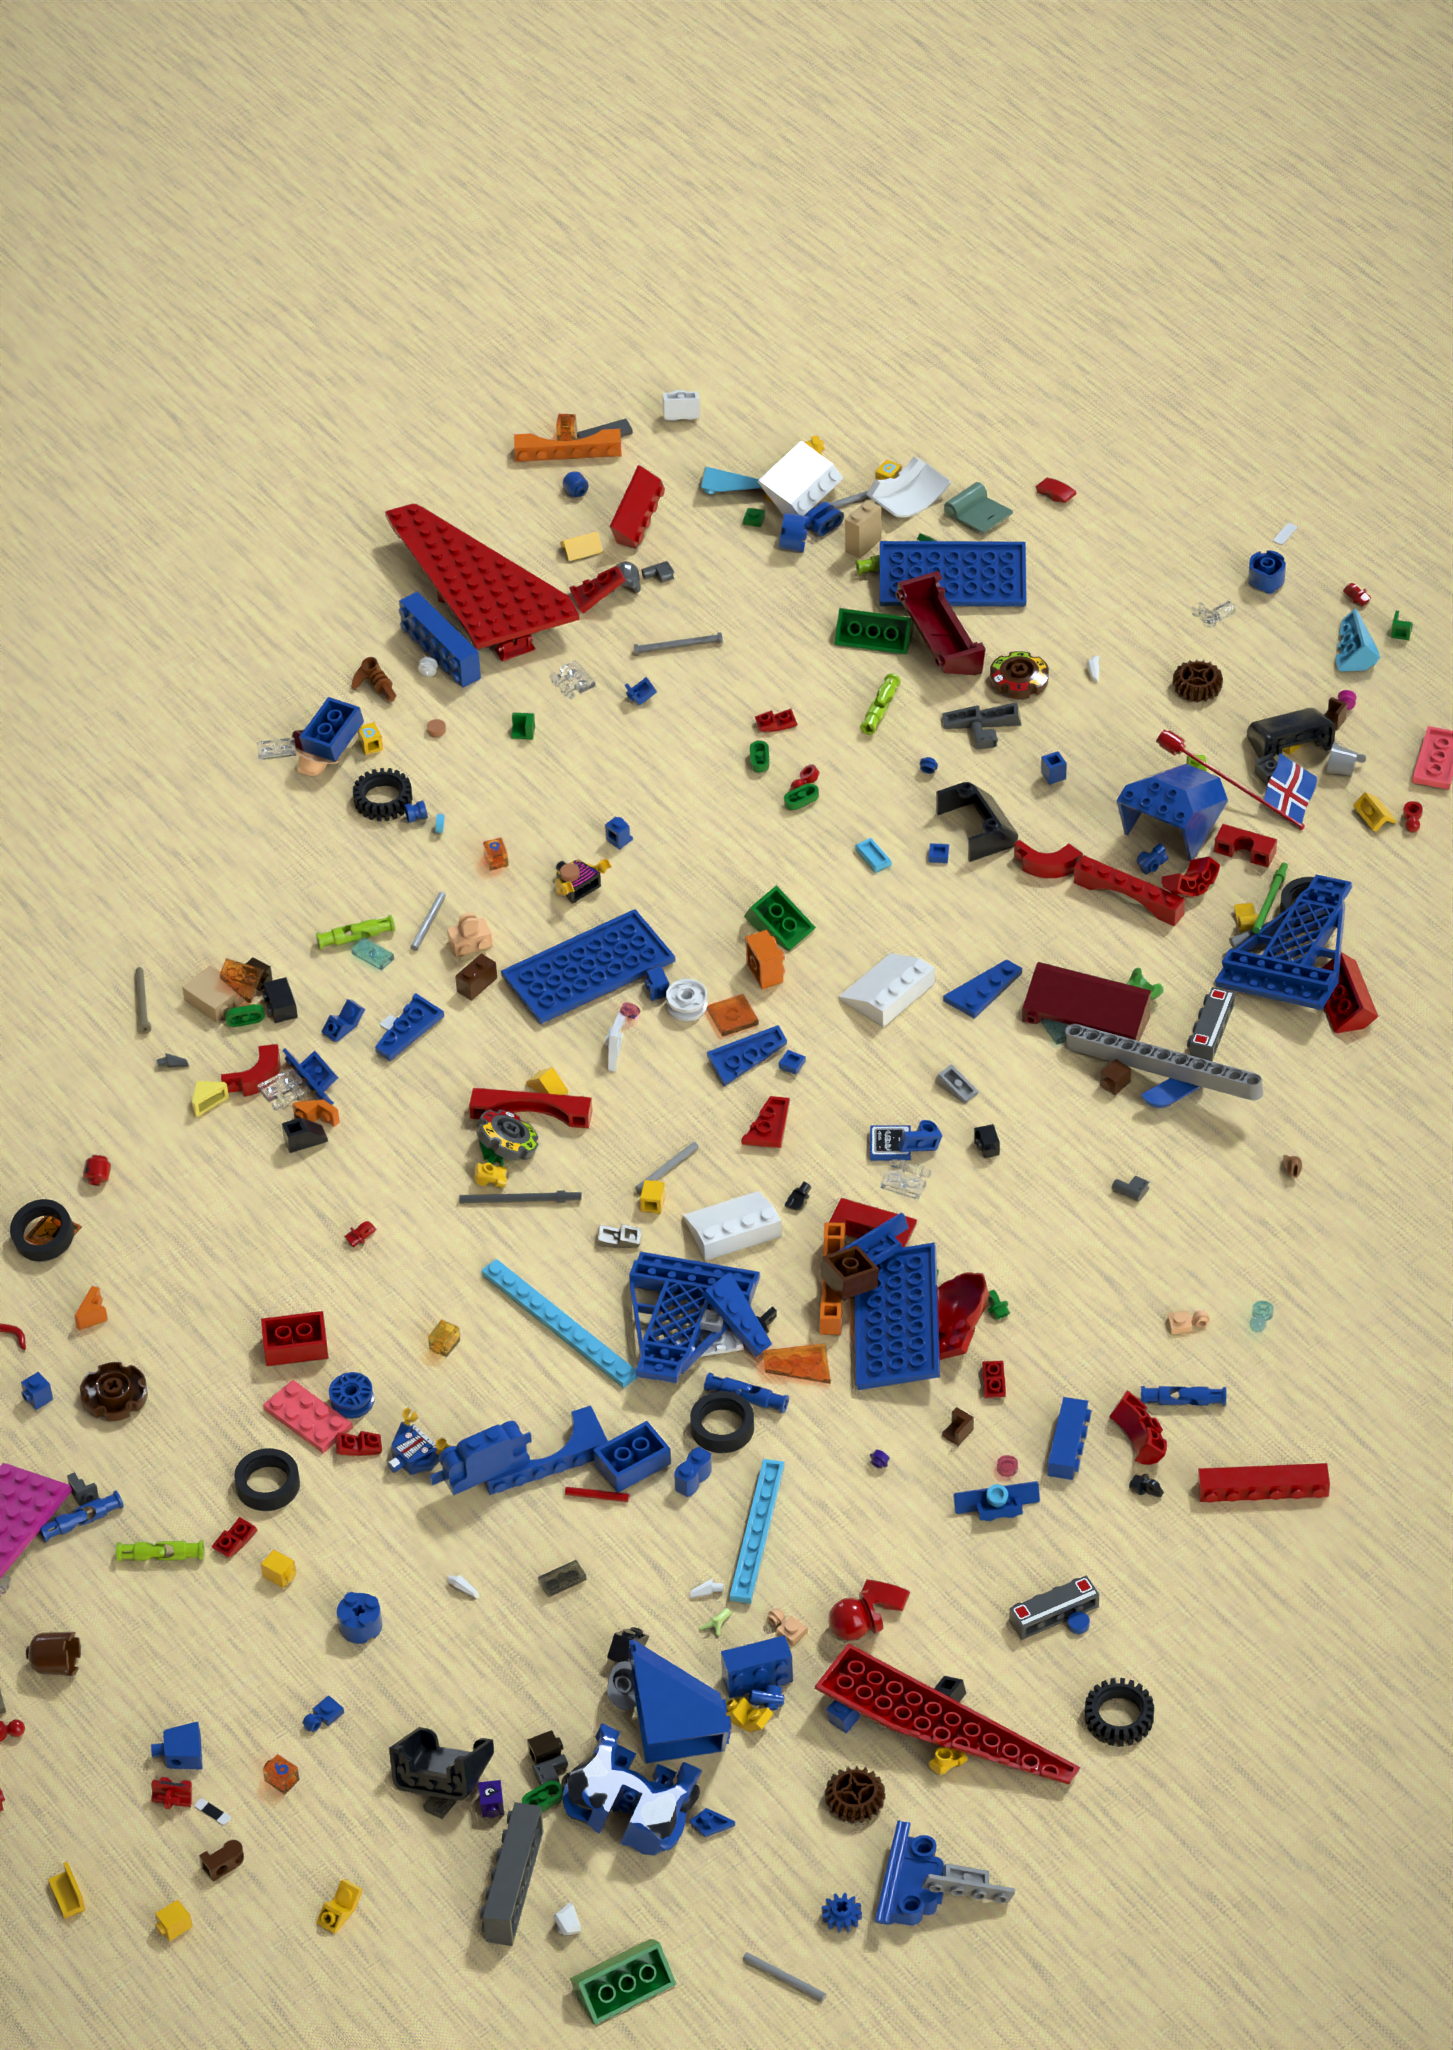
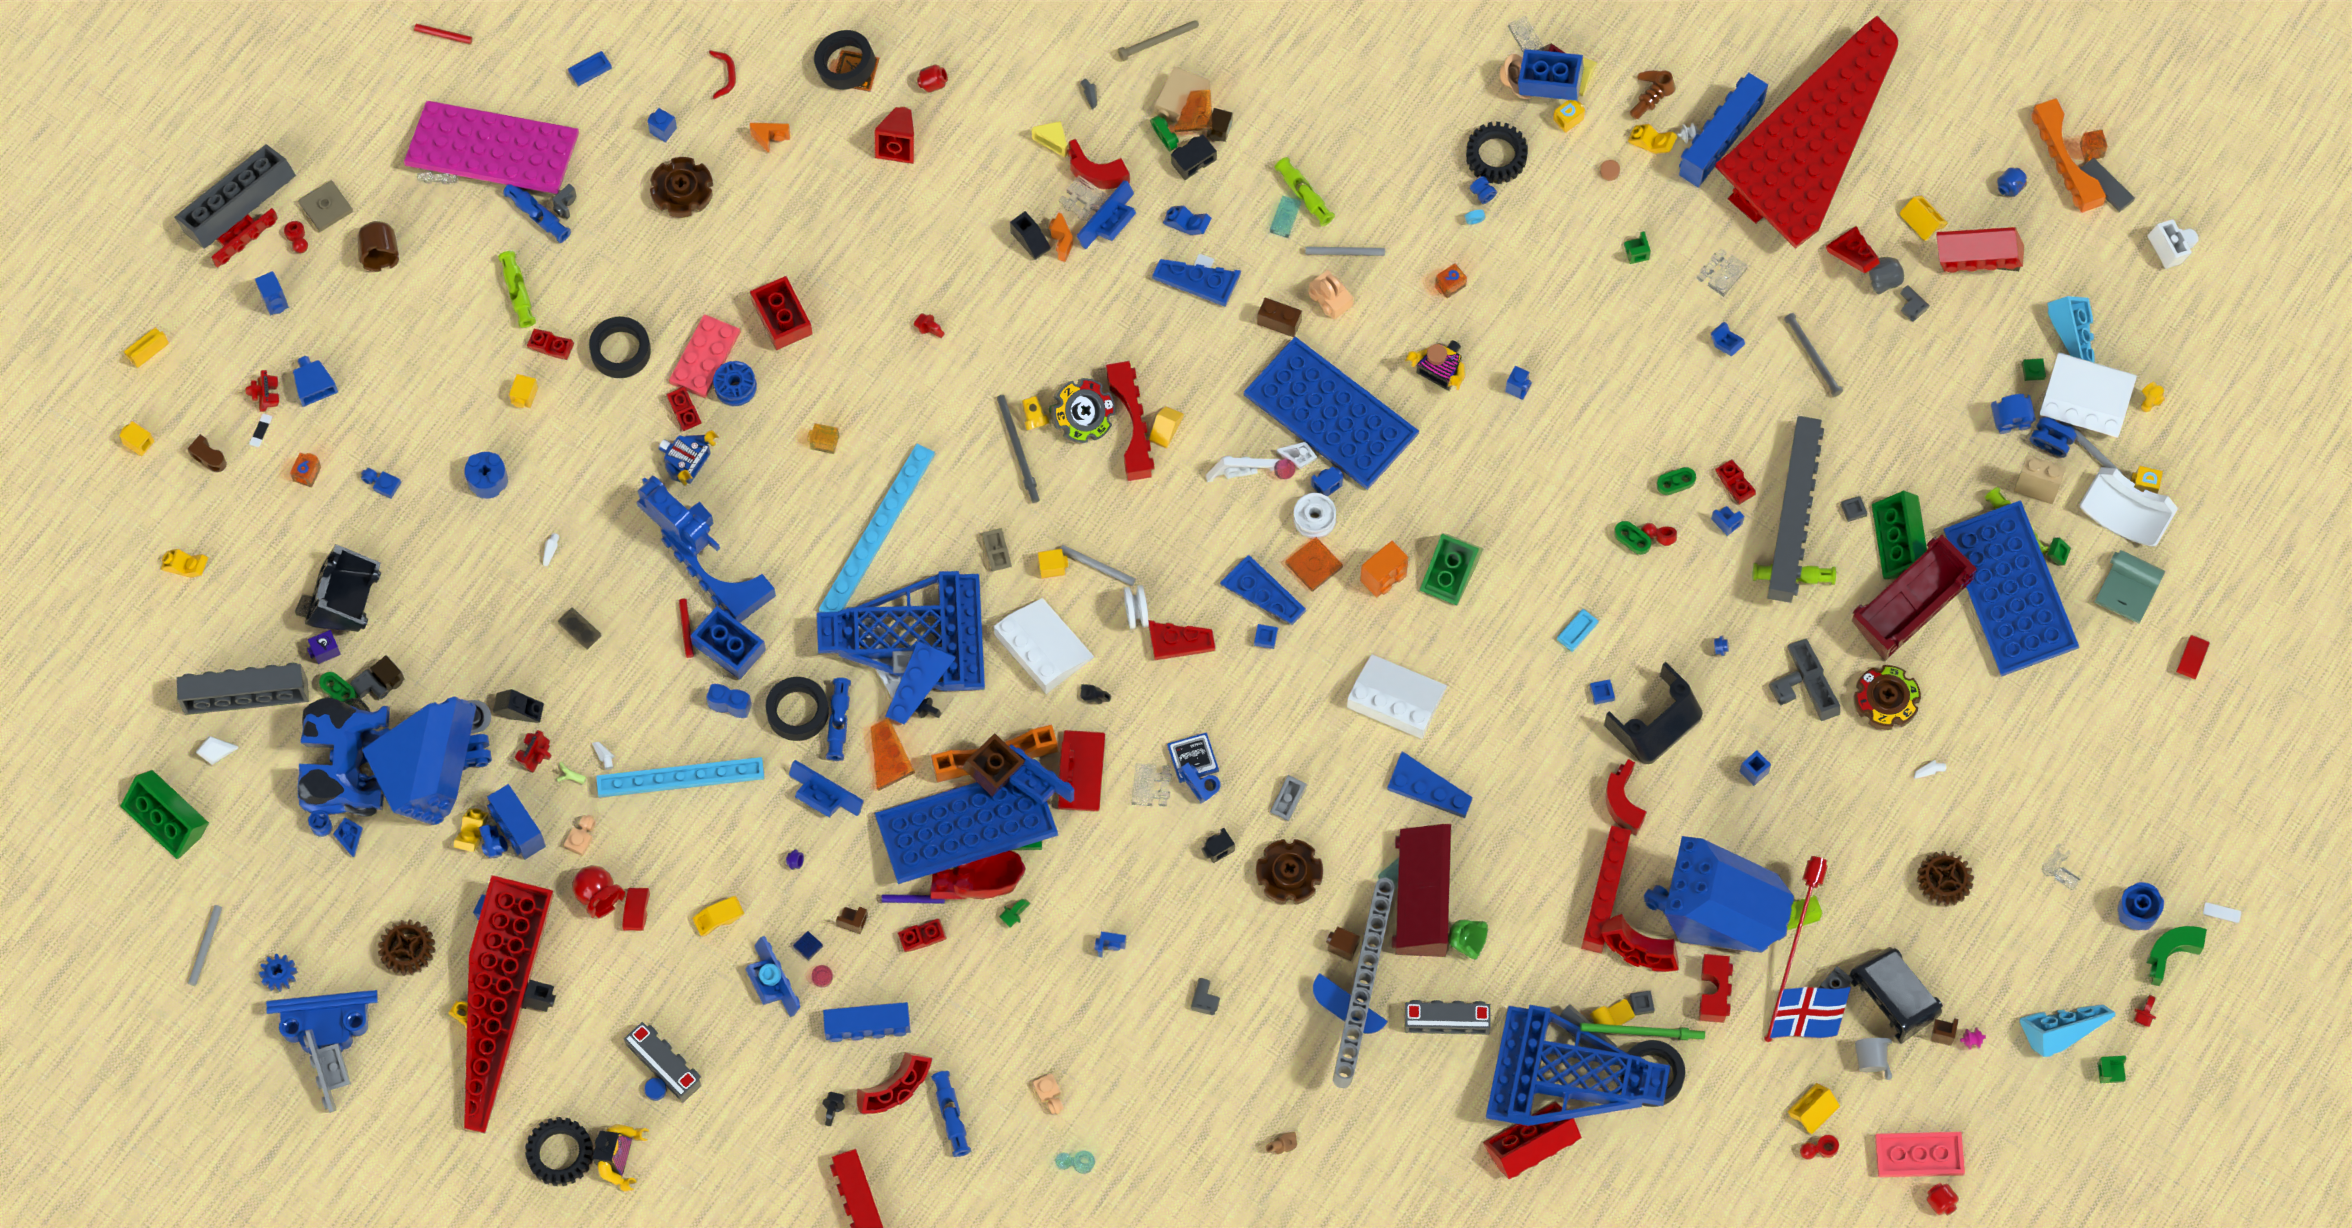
camera: 70 degrees right, 20 degrees up
none -> blue brick [255,271,289,316]
none -> blue wheel [308,810,332,837]
none -> red hips [515,730,552,773]
none -> torso [593,1124,649,1192]
none -> yellow slope [692,896,745,936]
none -> blue bracket [789,760,864,818]
none -> clear blue tile [793,931,823,961]
none -> red slope [875,107,914,164]
none -> dark purple bar [882,894,945,904]
none -> blue bracket [1095,931,1126,958]
none -> white wheel [1124,585,1149,629]
none -> reddish brown piece [1256,839,1323,905]
none -> white piece [1277,442,1317,469]
none -> yellow slope [1628,124,1677,154]
none -> dark grey tile [1629,990,1655,1016]
none -> blue panel [1711,506,1745,536]
none -> dark grey brick [1767,416,1824,603]
none -> dark grey tile [1840,496,1868,522]
none -> green arch [2146,926,2207,986]

